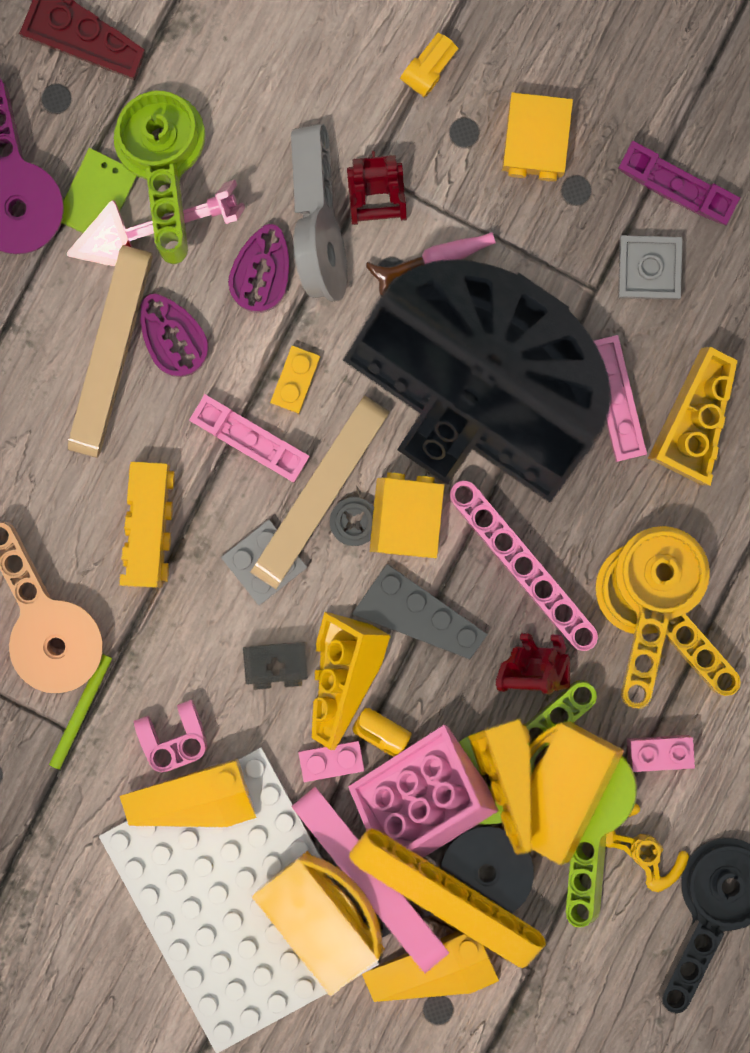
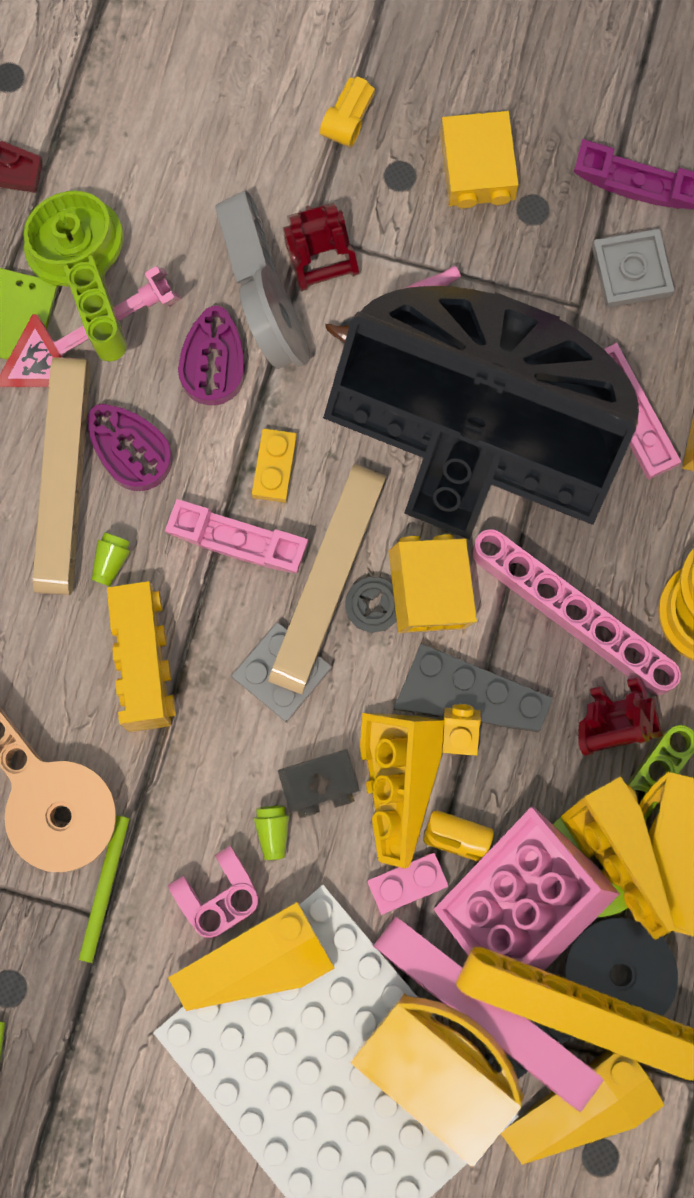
camera: 10 degrees left, 10 degrees down
none -> lime cone [91,532,131,587]
none -> lime cone [253,805,289,860]
none -> yellow bracket [442,704,481,756]

